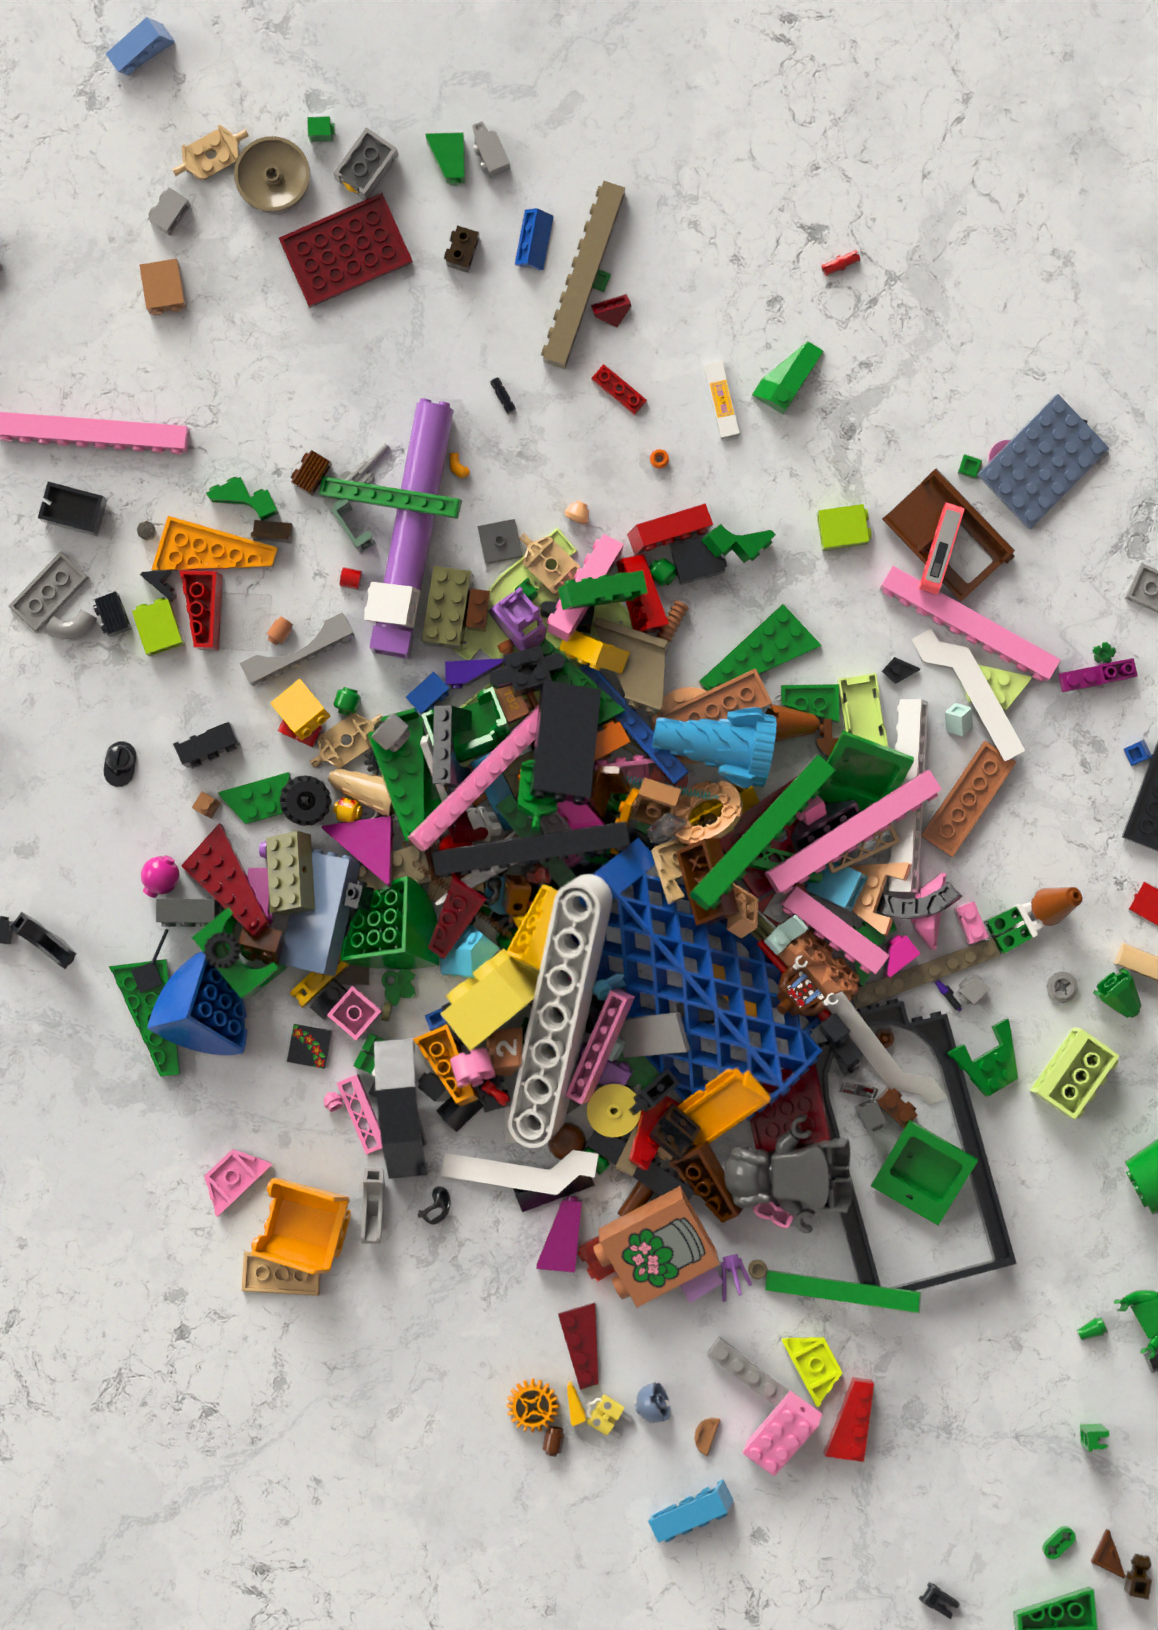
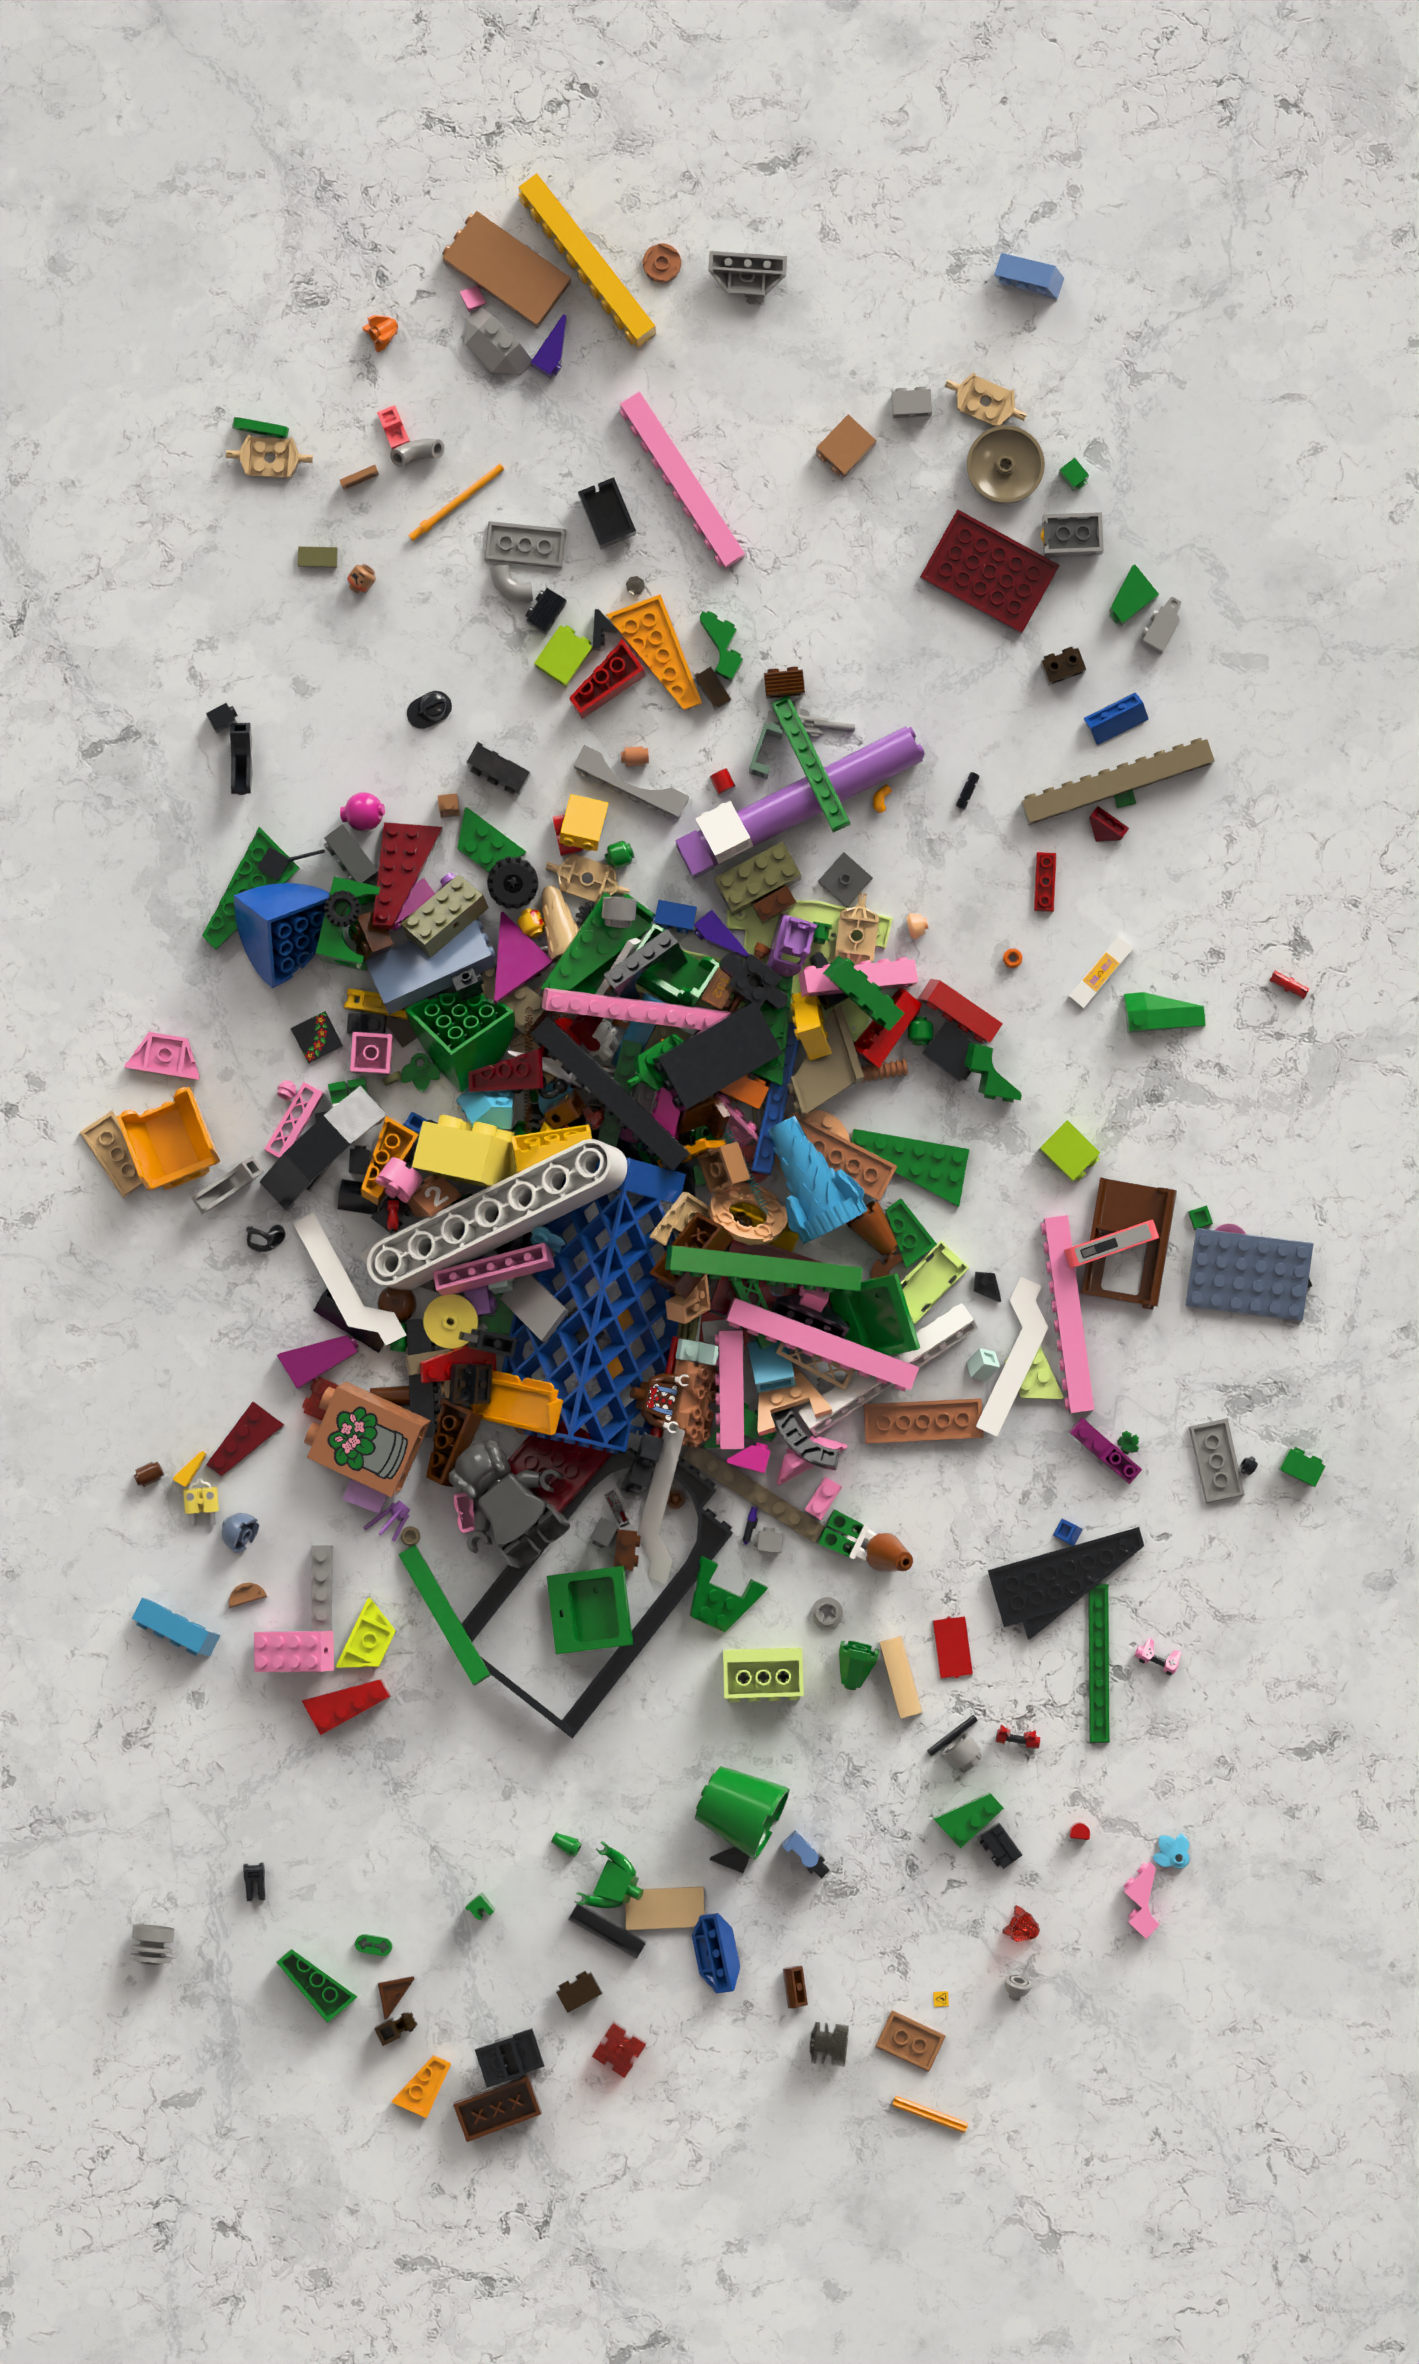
camera: 50 degrees right, 0 degrees up
light orange gear [506,1378,559,1433] -> none
clear slope [647,813,687,843] -> none

